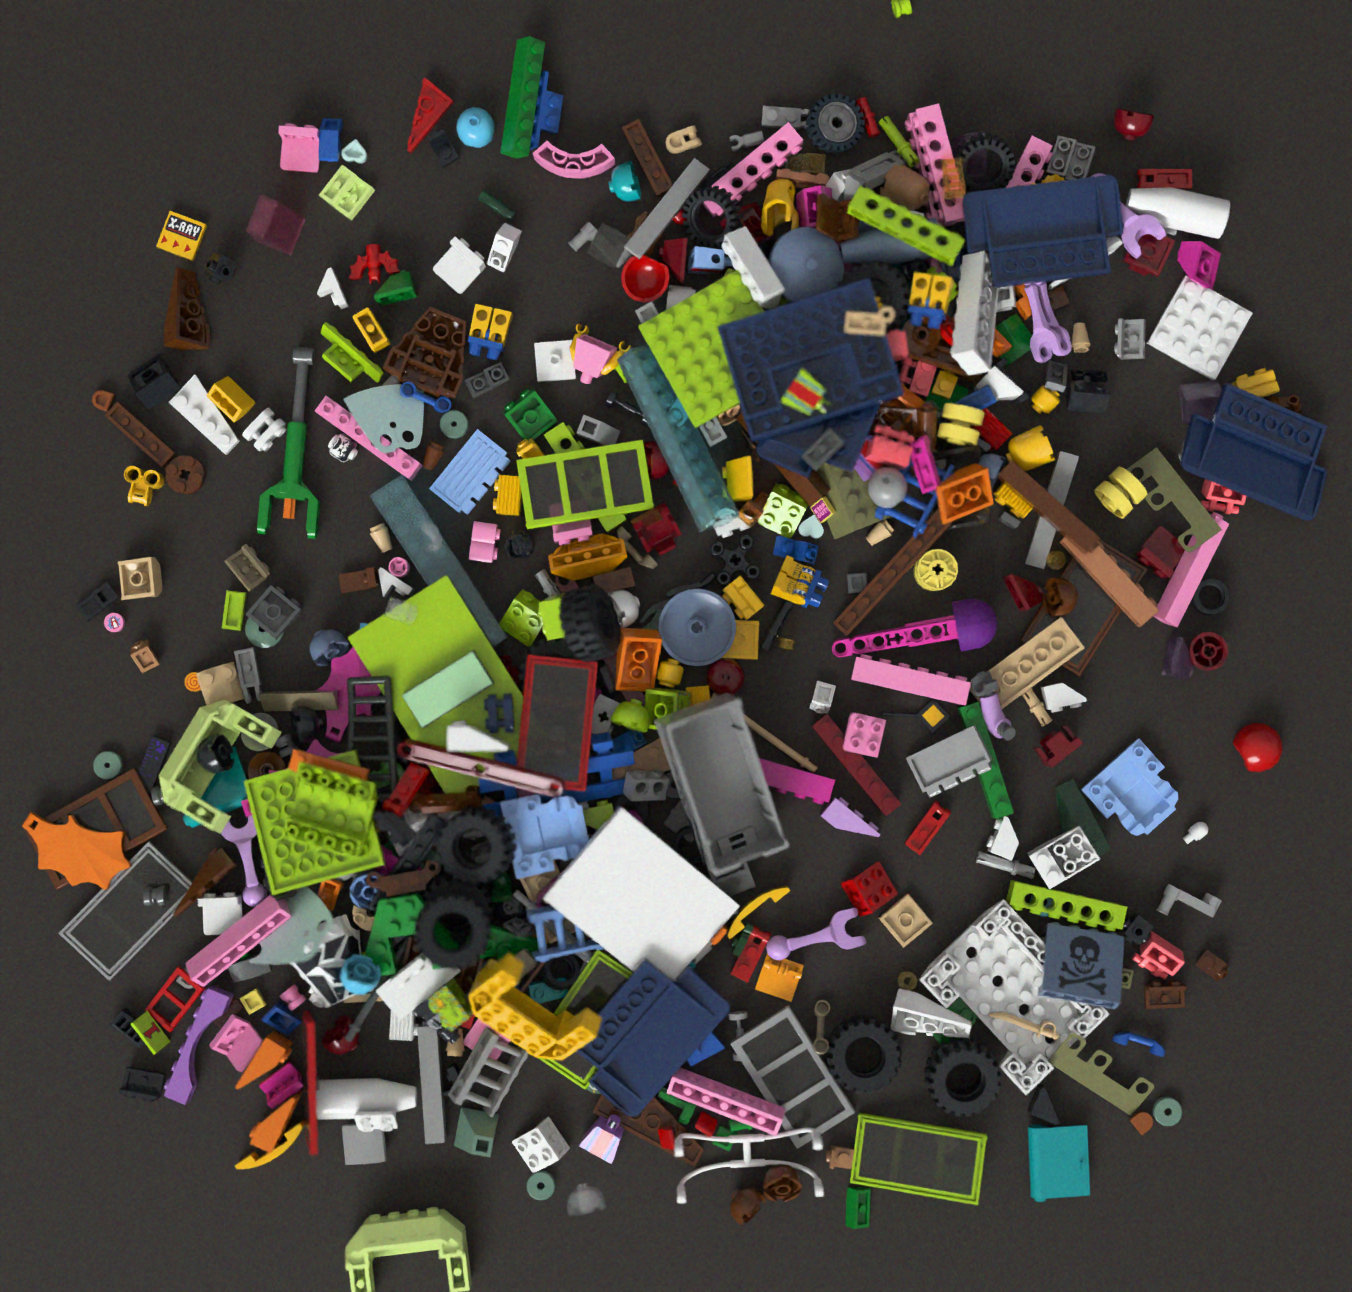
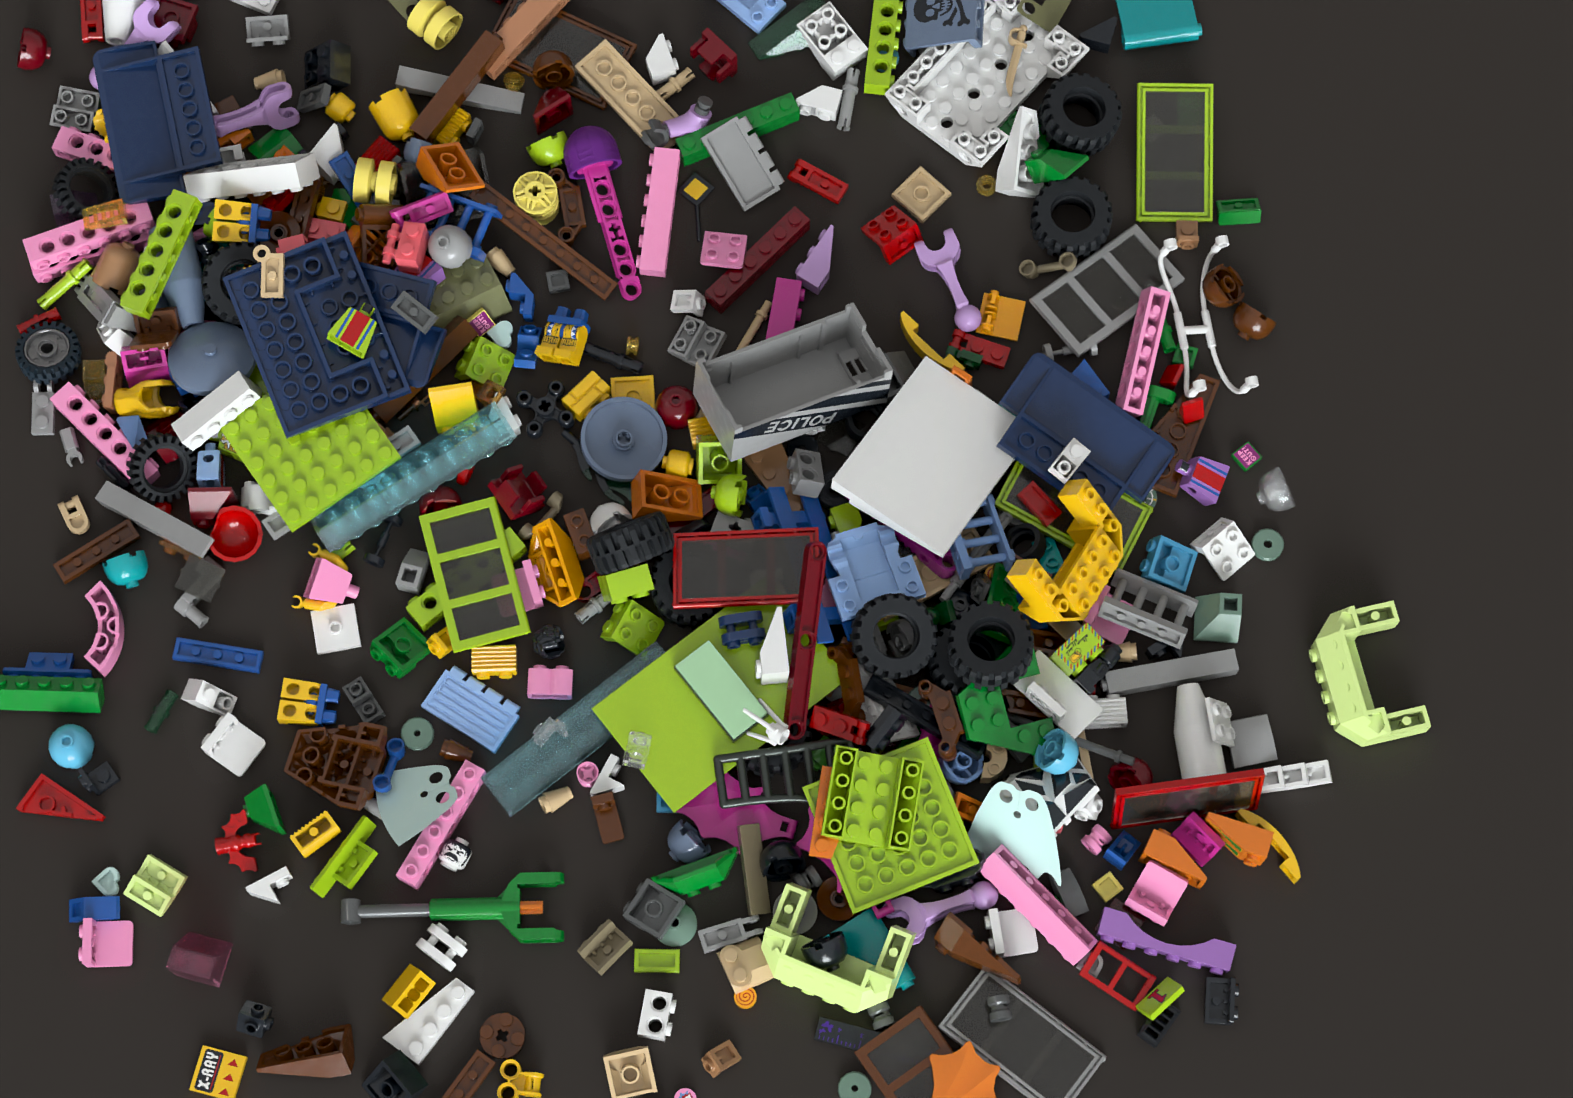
camera: 95 degrees left, 15 degrees down
none -> medium blue slope [116,415,147,449]
none -> blue tile [172,637,264,674]
none -> blue slope [505,272,535,322]
none -> lime cylinder [526,131,568,169]
none -> reddish brown plate [548,168,586,247]
none -> white brick [637,989,677,1041]
none -> green wedge [651,846,739,898]
none -> light grey slope [667,315,727,367]
none -> white plant [743,698,790,746]
none -> red tile [1016,481,1063,528]
none -> green slope [1024,148,1089,184]
none -> white slope [1048,438,1091,484]
none -> dark azure plate [1139,535,1198,593]
none -> tile [1231,442,1262,472]
none -> white slope [1239,760,1333,796]

